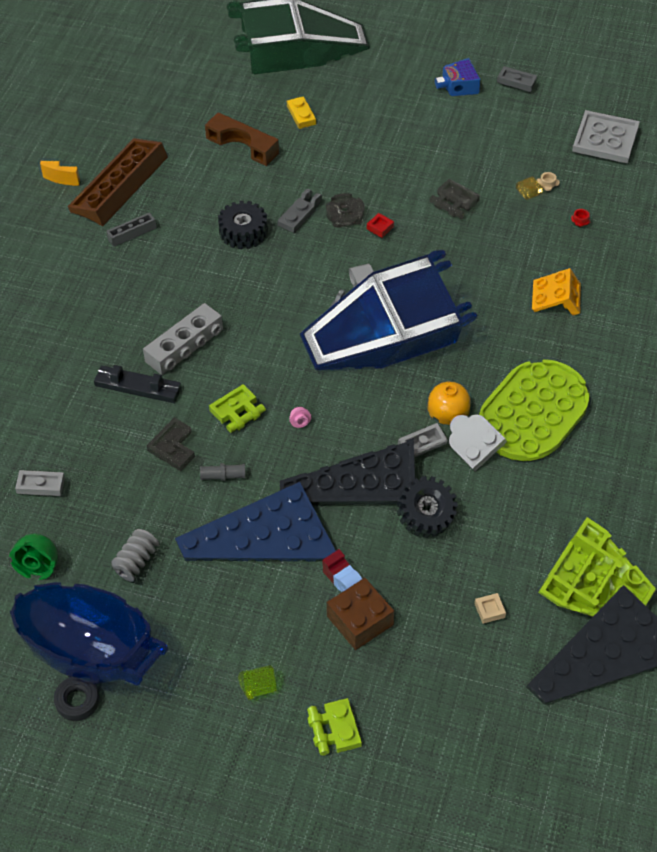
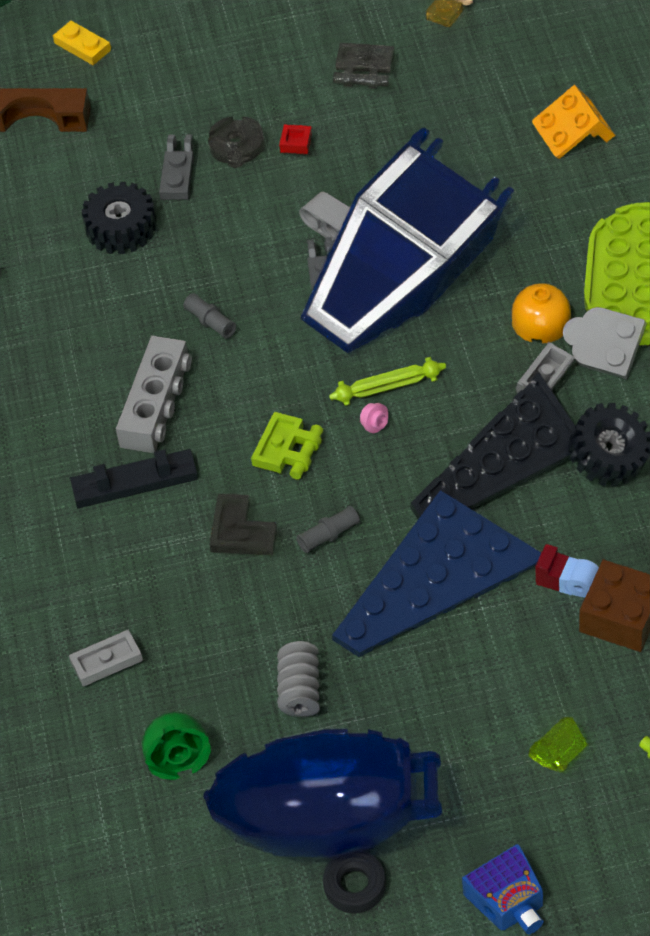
camera: 25 degrees left, 0 degrees up
red plate [571,209,590,227] -> none
none -> dark grey pin [183,293,236,339]
none -> lime wheel [329,357,446,406]
none -> torso [462,844,544,934]

